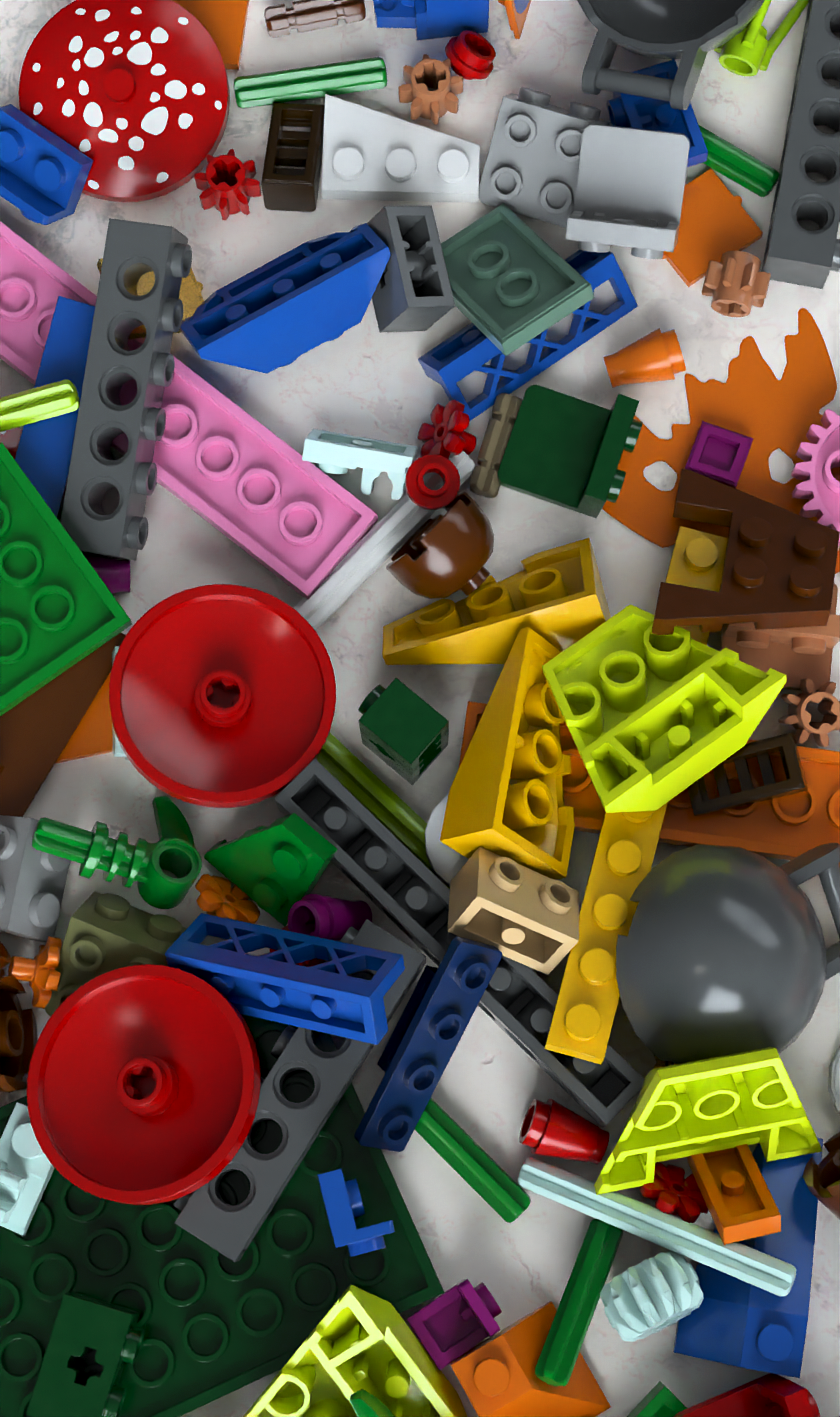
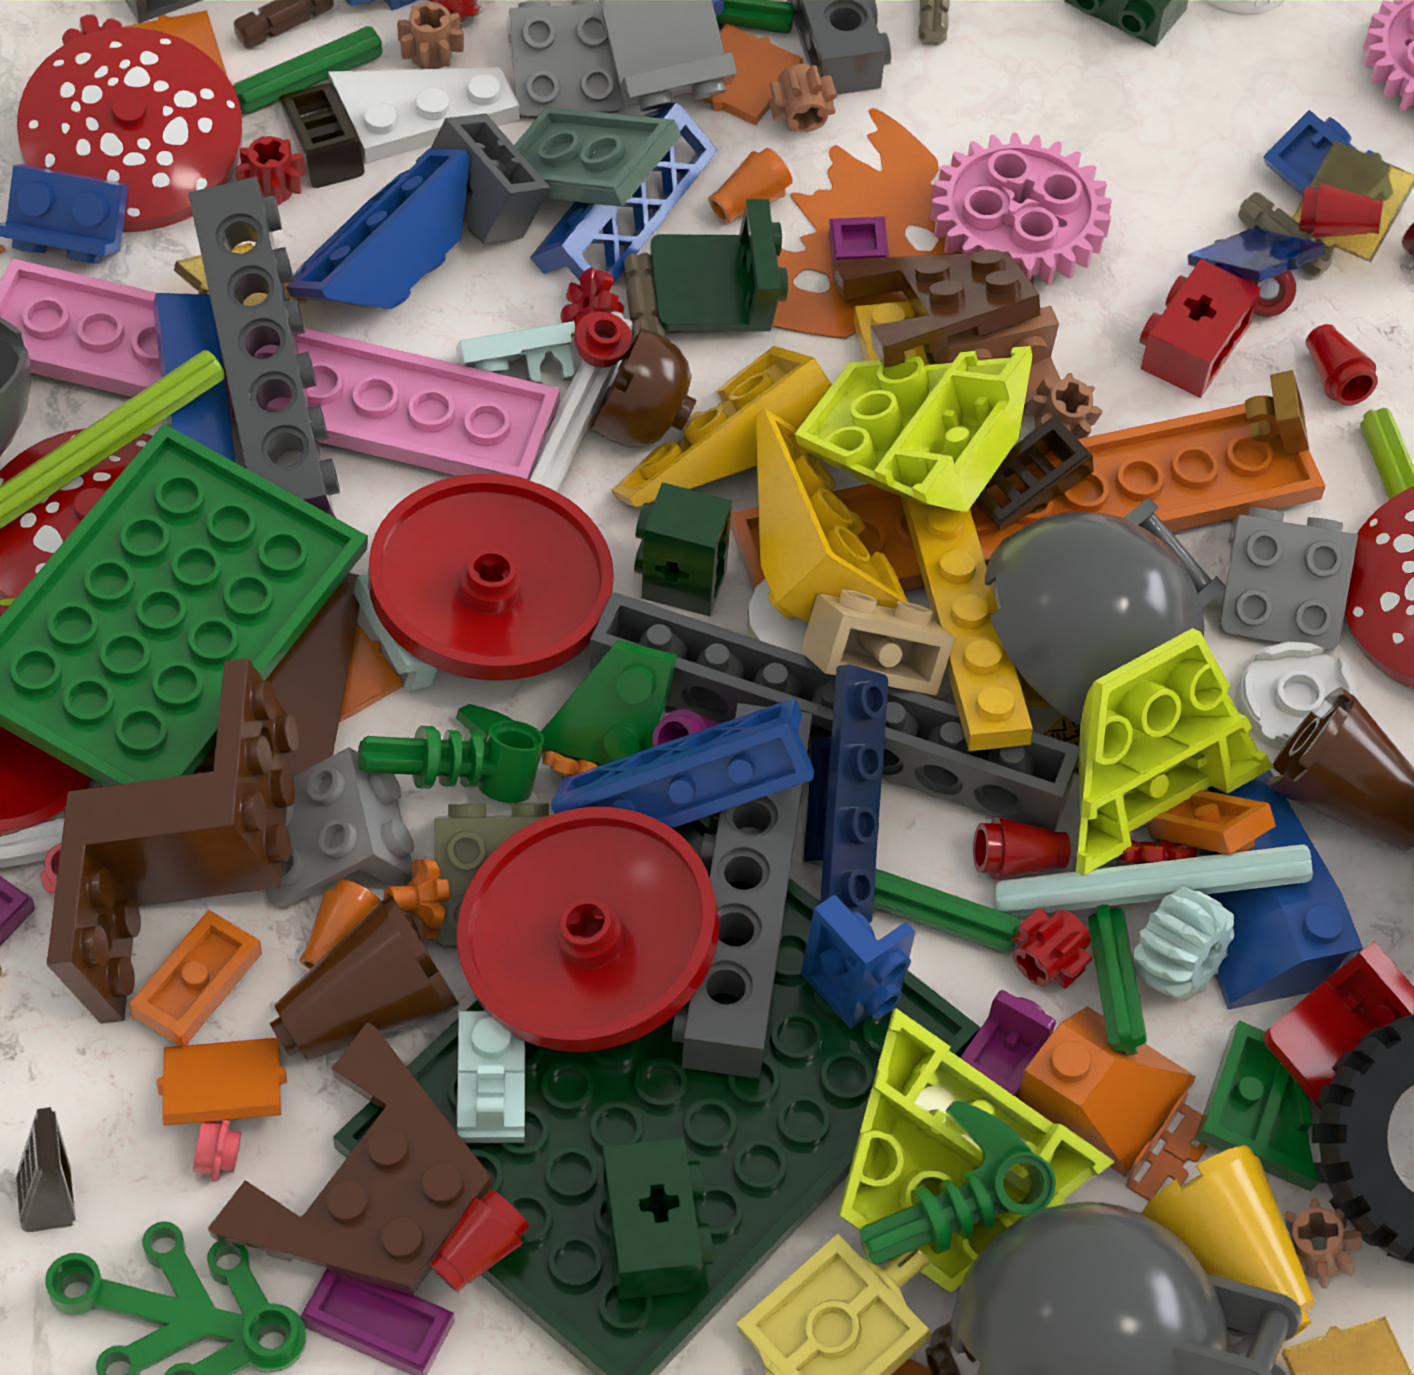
camera: 30 degrees left, 20 degrees down
none -> red gear [1012,907,1093,989]

